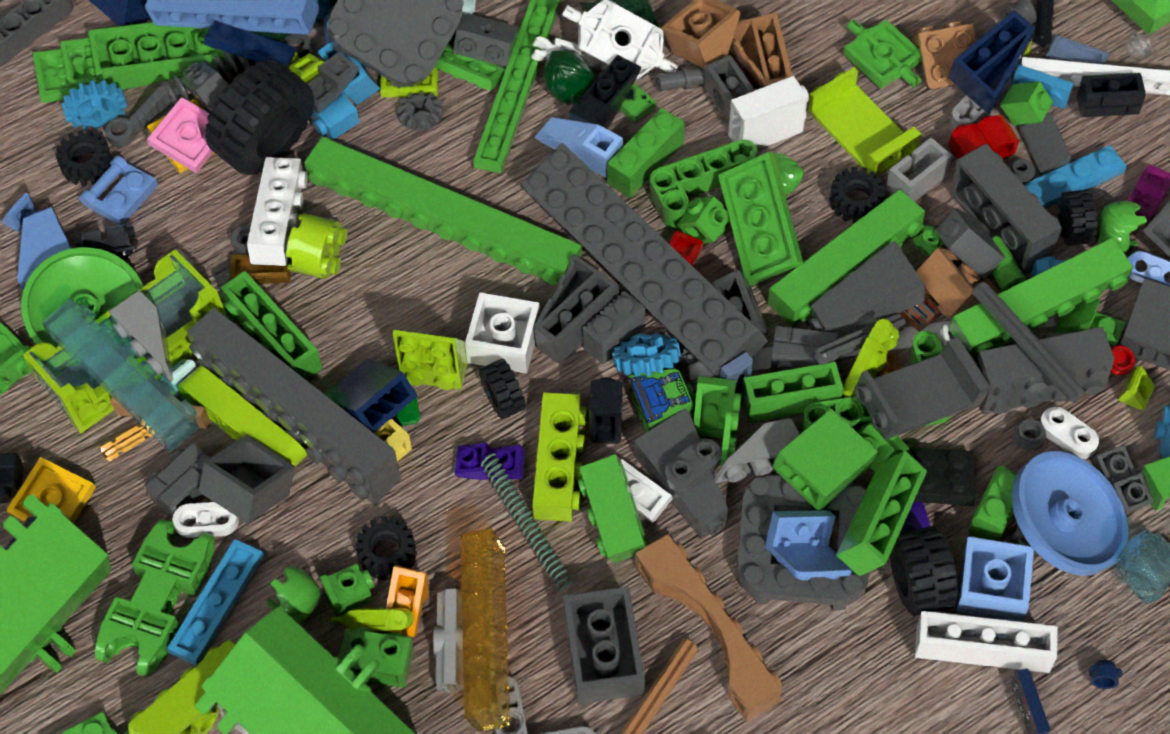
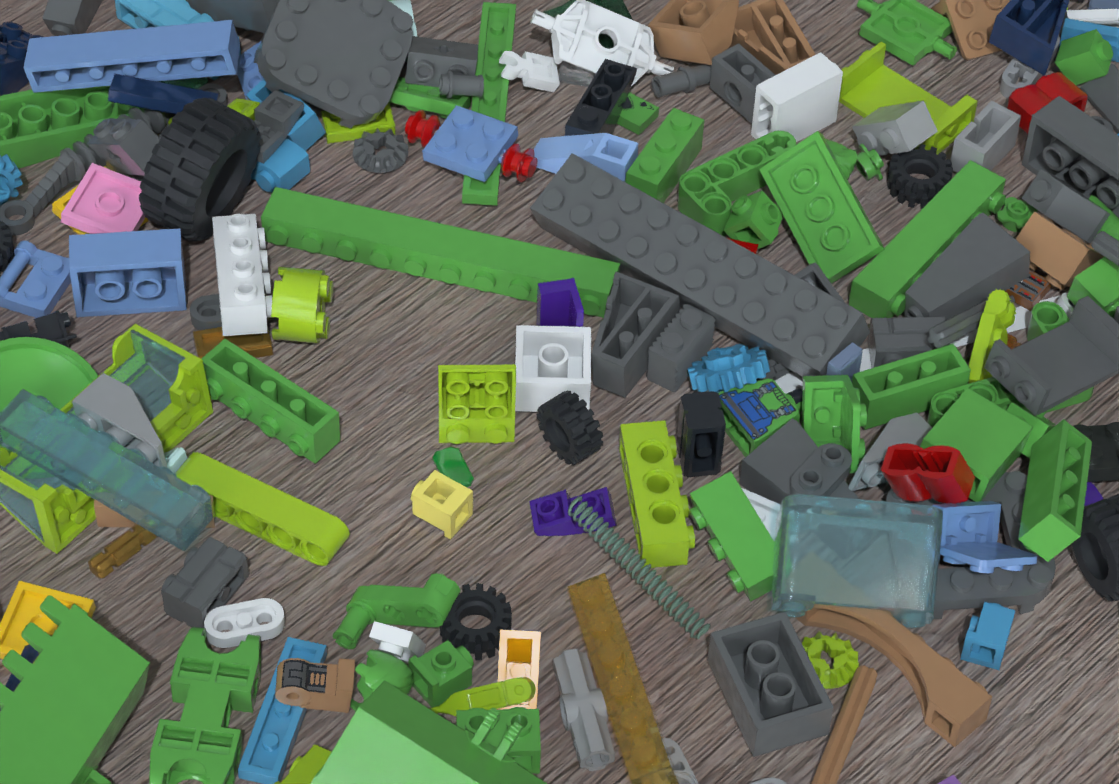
camera: 15 degrees left, 10 degrees down
dark grey brick [187,308,401,505] -> none
dark grey piece [199,435,295,524] -> none
dark blue brick [324,359,418,433] -> none
dark green hair [544,49,595,105] -> none
none -> medium blue brick [69,228,187,317]
none -> medium nougat leg [275,658,355,713]
none -> bright green beam [333,573,460,649]
none -> white plate [369,621,426,663]
none -> medium blue plate [405,105,538,182]
none -> dark grey pin [439,71,484,98]
none -> dark purple panel [536,278,584,327]
none -> clear light blue windscreen [771,494,943,628]
none -> lime gear [802,631,859,689]
none -> light grey piece [852,100,938,155]
none -> bright green plate [855,144,884,181]
none -> red brick [881,443,975,504]
none -> dark azure brick [960,602,1016,670]

